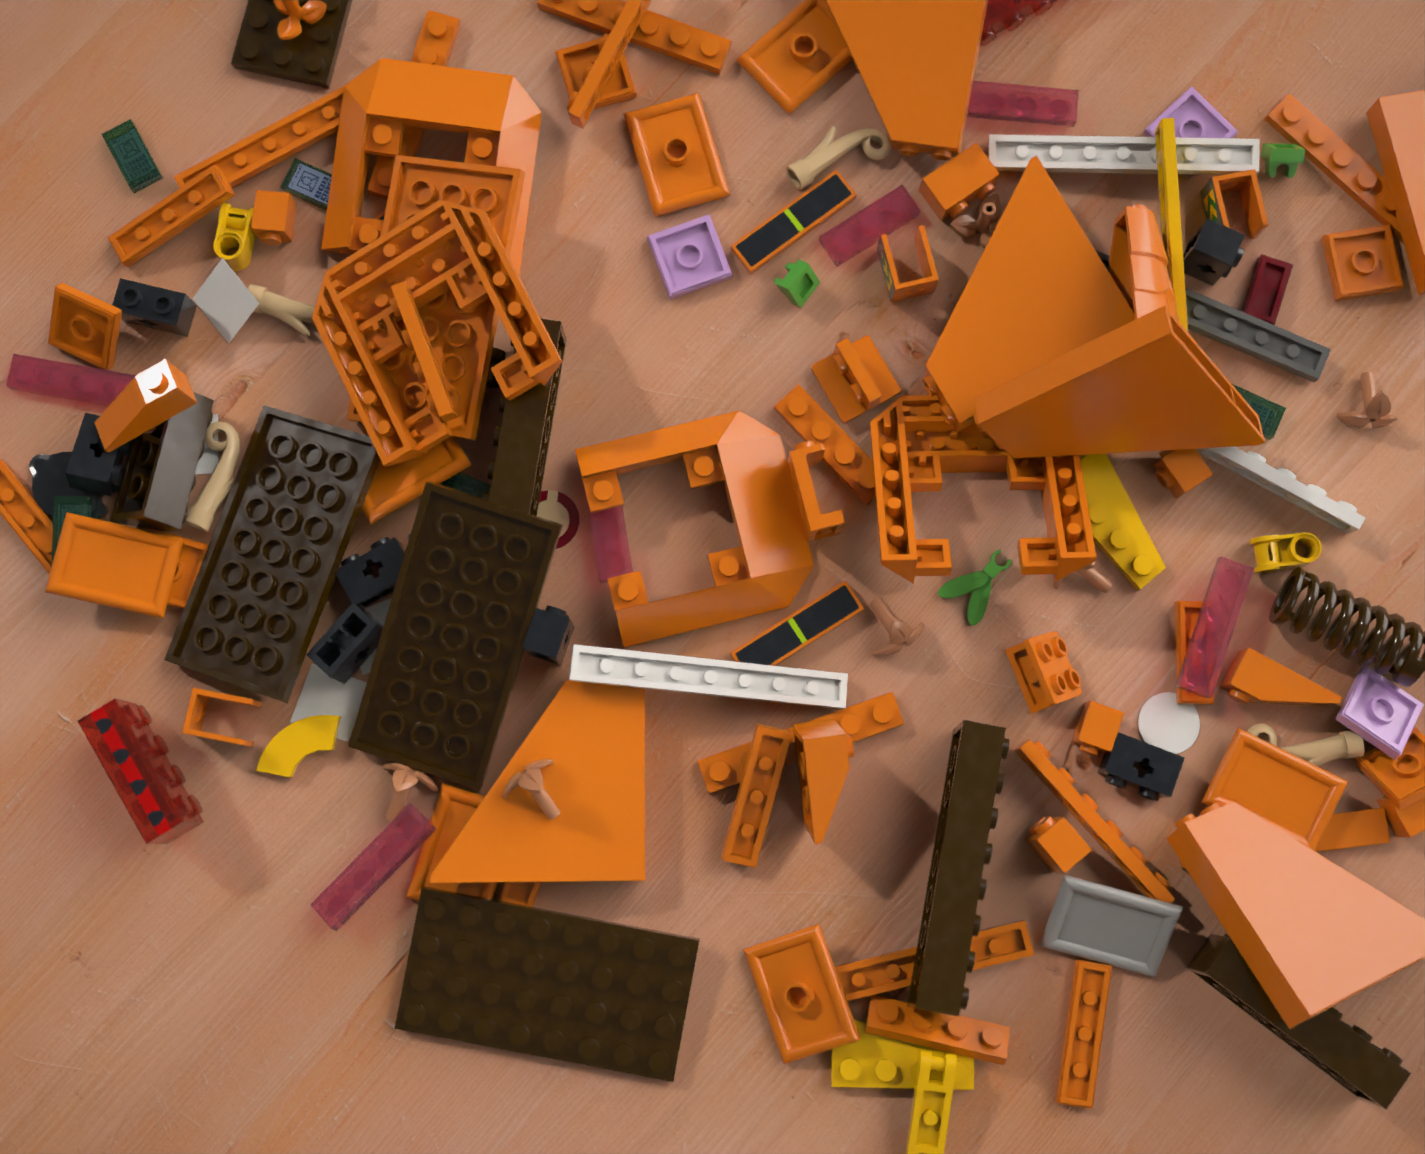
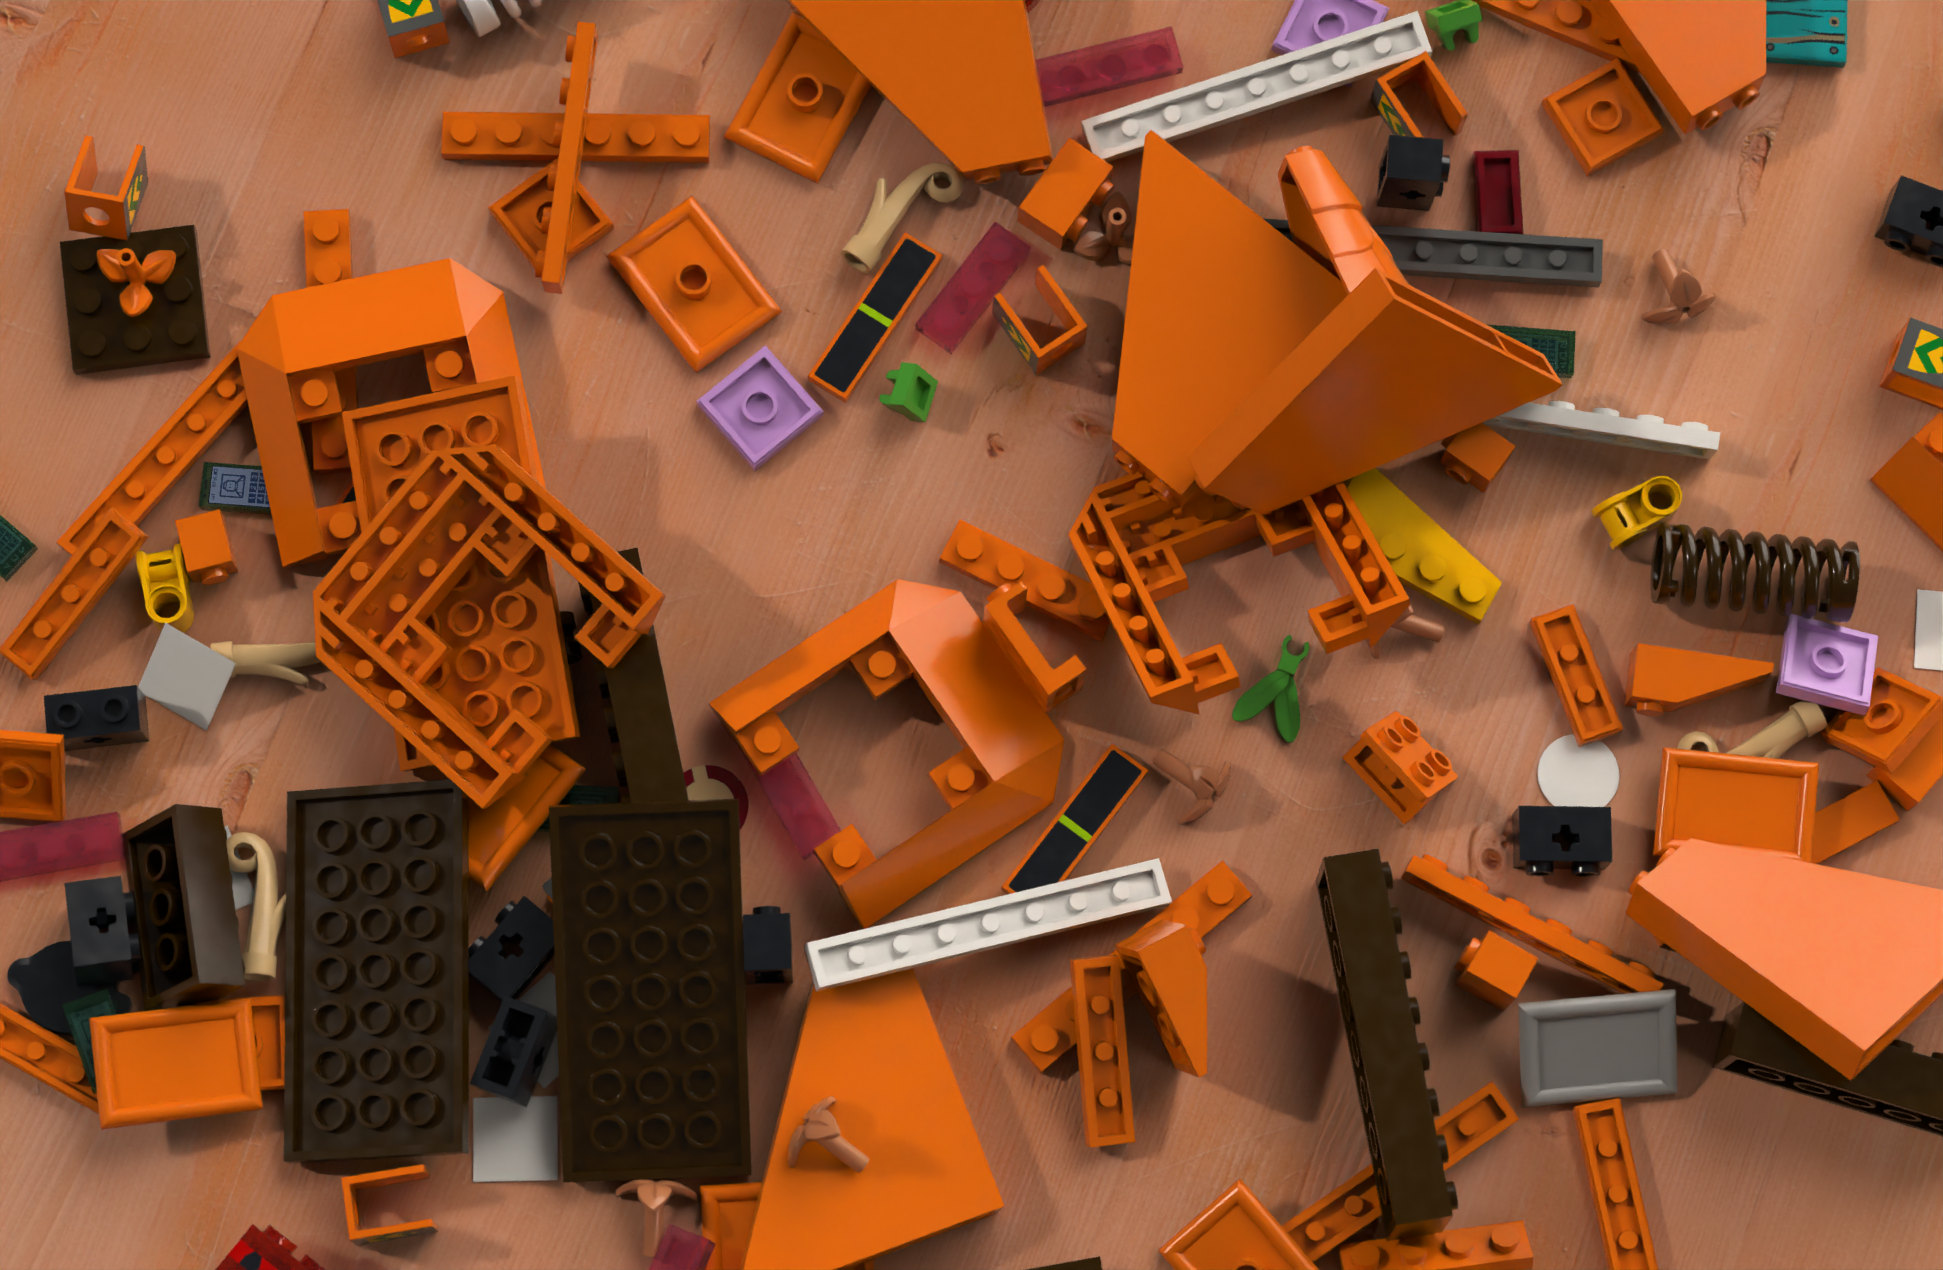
camera: 25 degrees left, 5 degrees down
orange slope [94,359,197,453] -> none
yellow tile [256,715,342,777] -> none
orange plate [389,281,458,422] -> none
orange bracket [811,335,901,424] -> none
orange brick [1071,700,1124,757] -> none
yellow tile [1155,118,1188,332] -> none
clear pink plate [1175,556,1254,699] -> none

